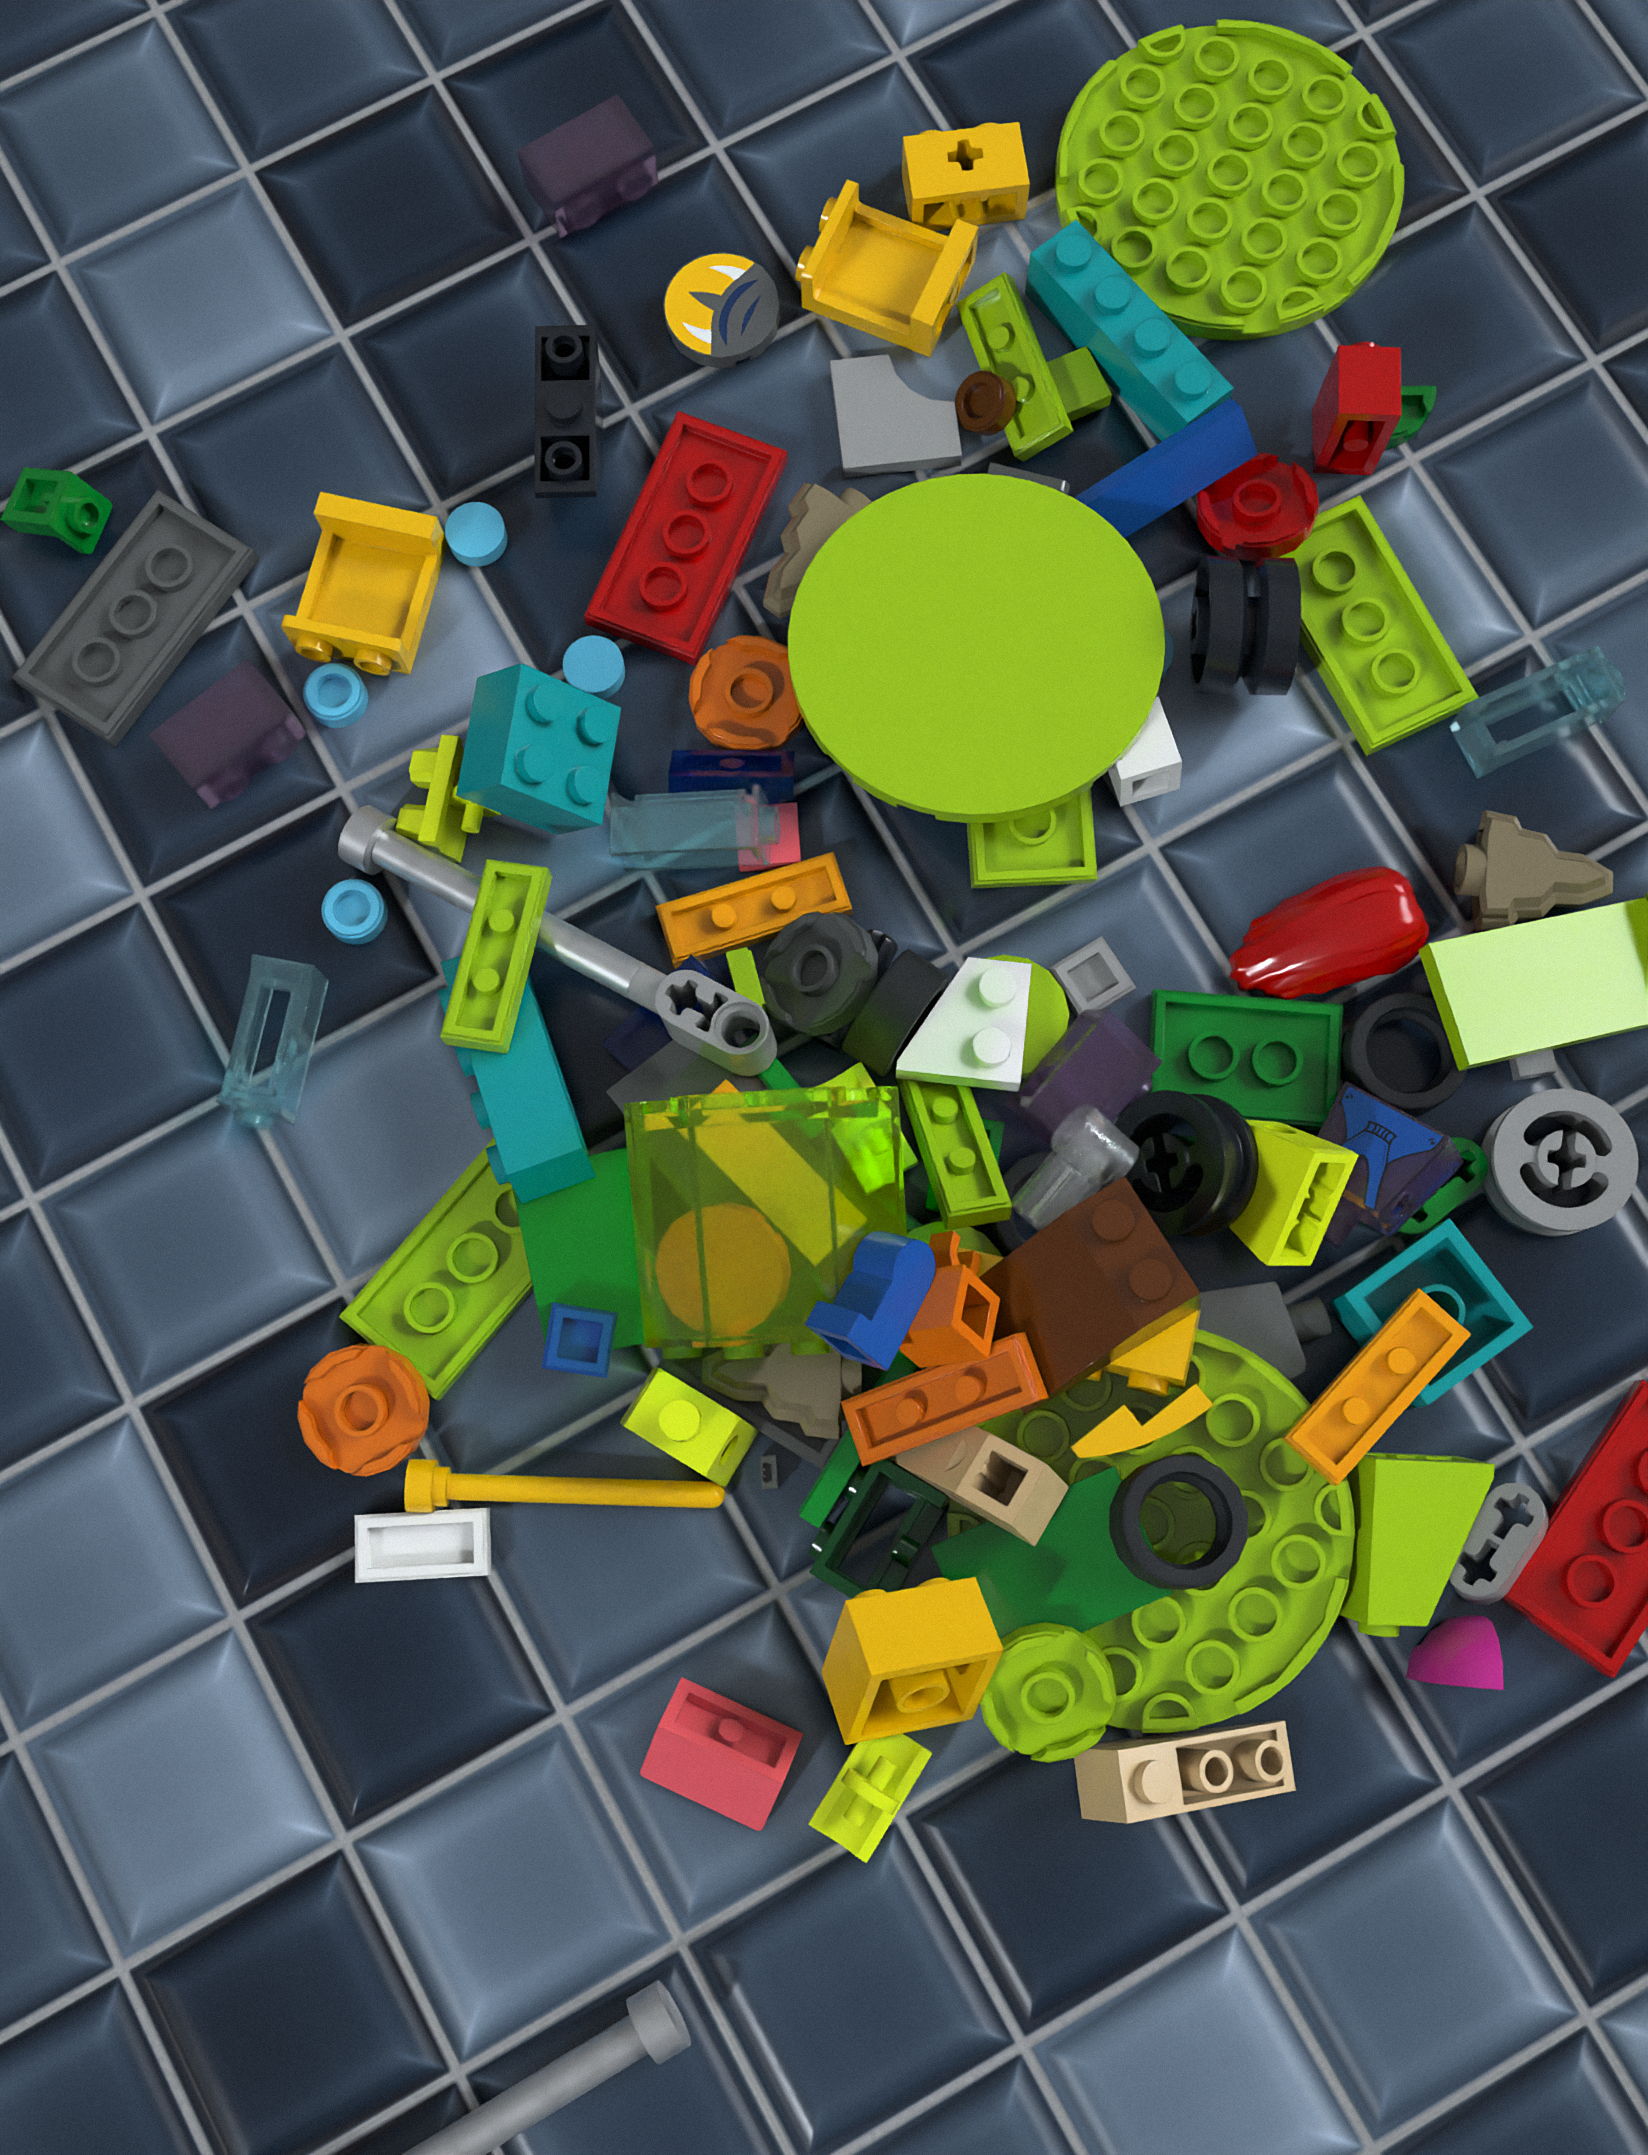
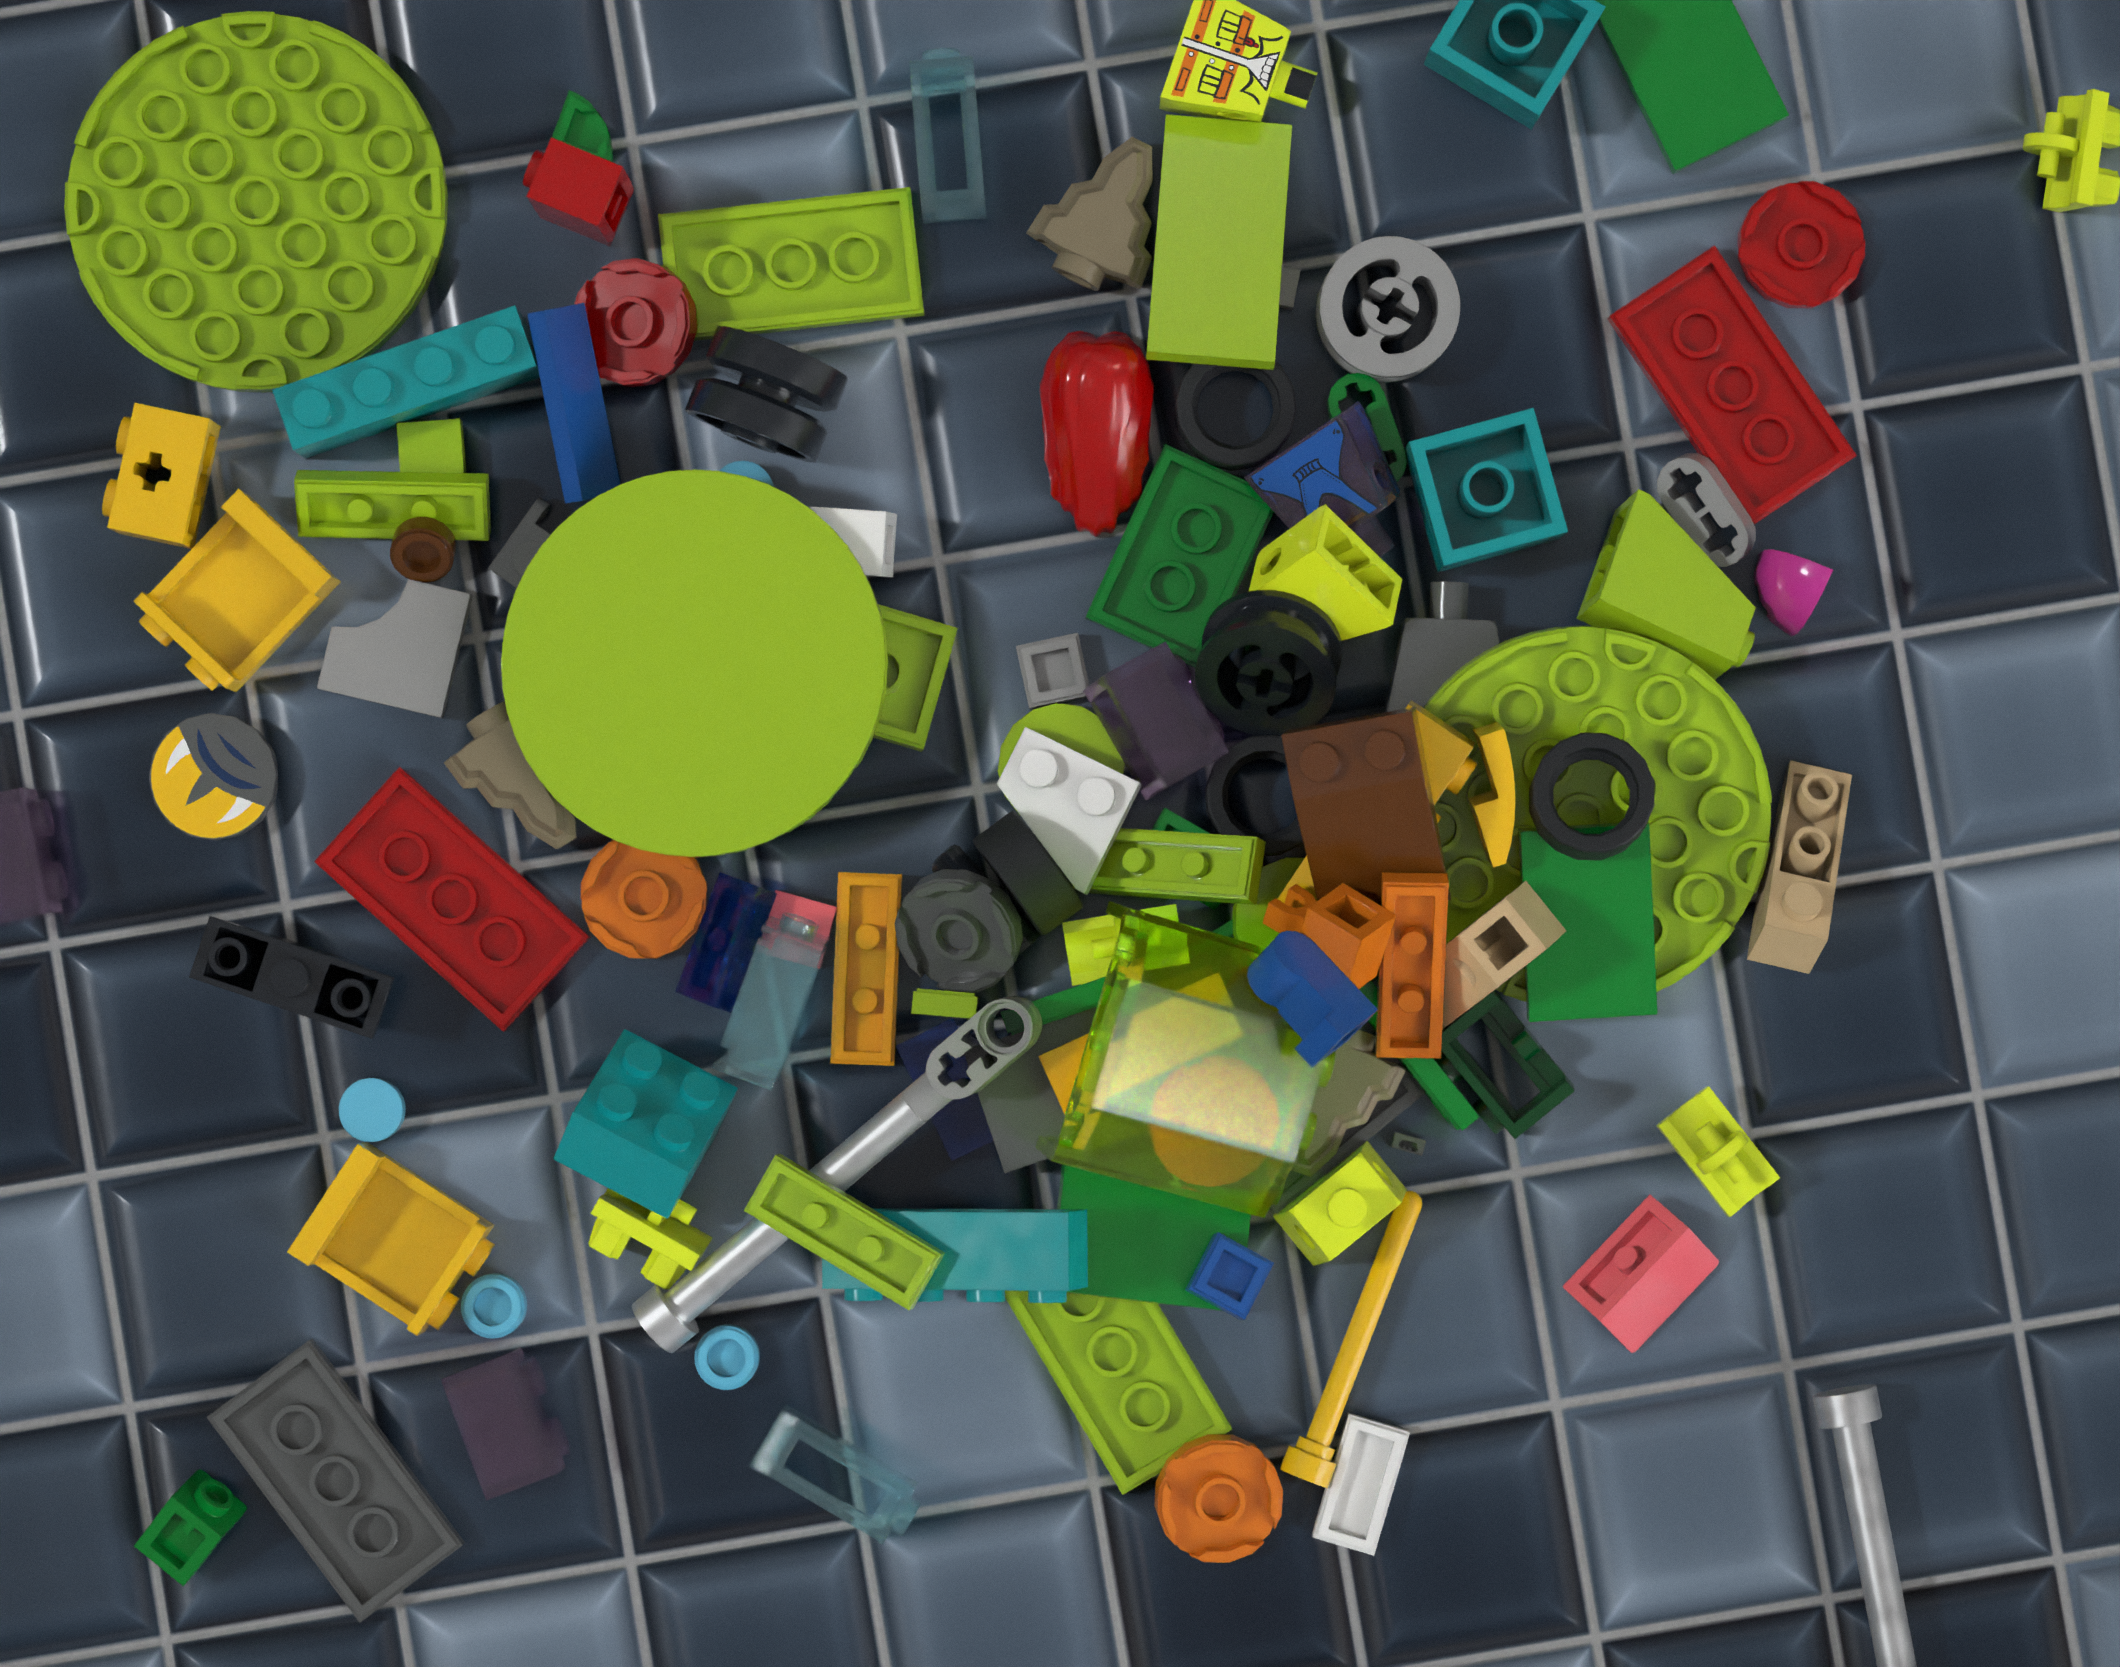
camera: 75 degrees left, 10 degrees up
medium azure tile [563,635,625,699] -> none
yellow brick [821,1577,1004,1745] -> none
lime tile [980,1622,1117,1763] -> none
clear piece [1011,1103,1139,1231] -> none
light orange tile [1281,1288,1471,1486] -> none

